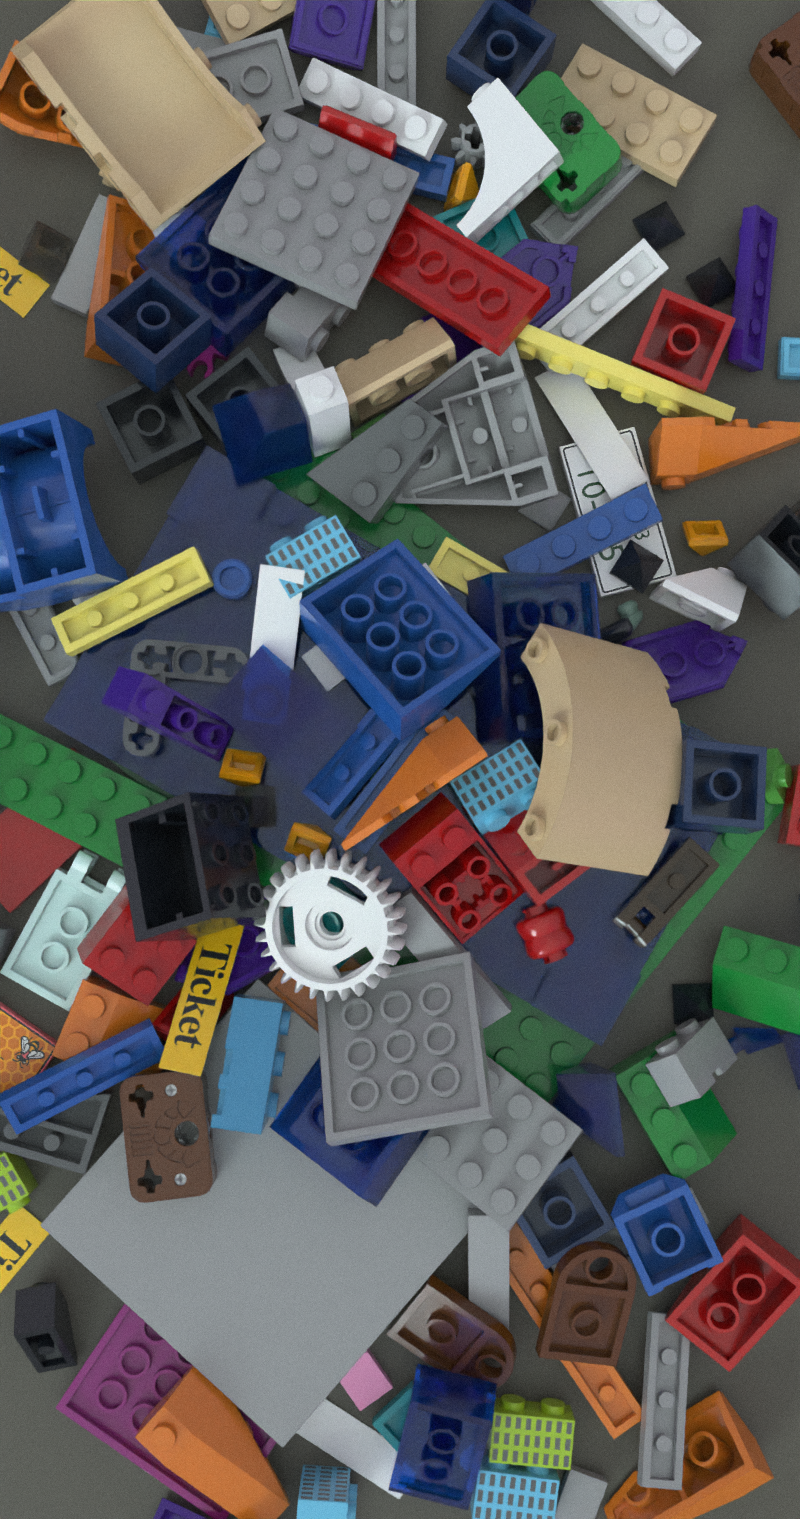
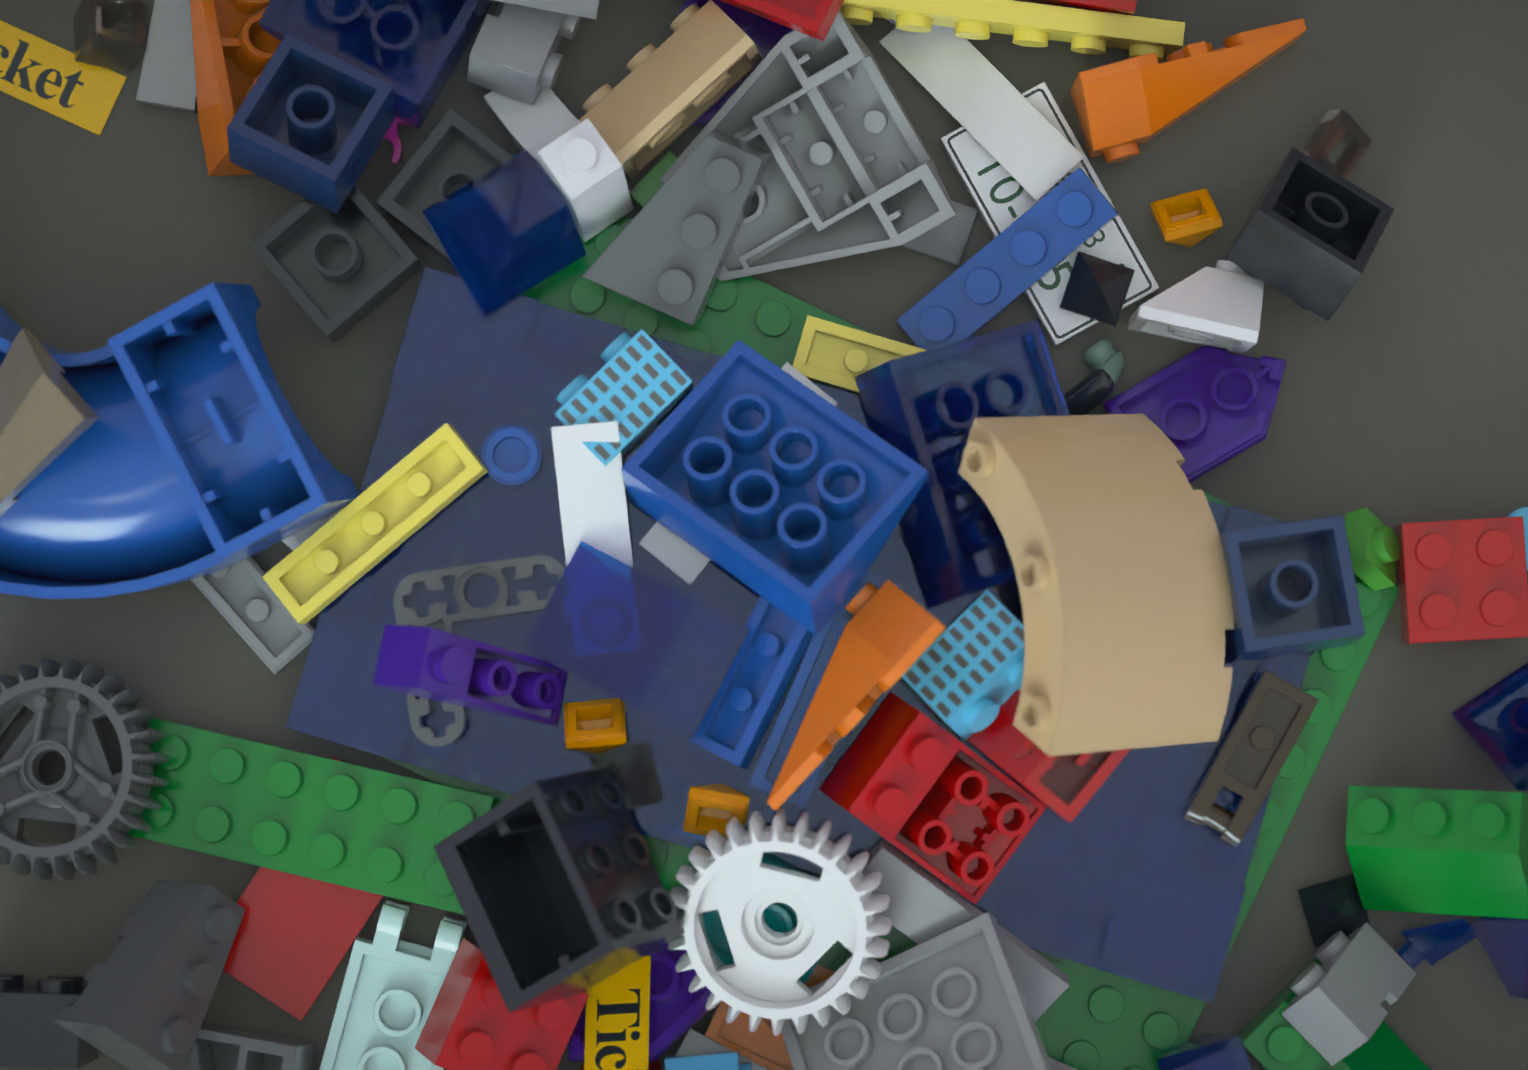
camera: 10 degrees left, 0 degrees up
red piece [516,901,575,964] -> none

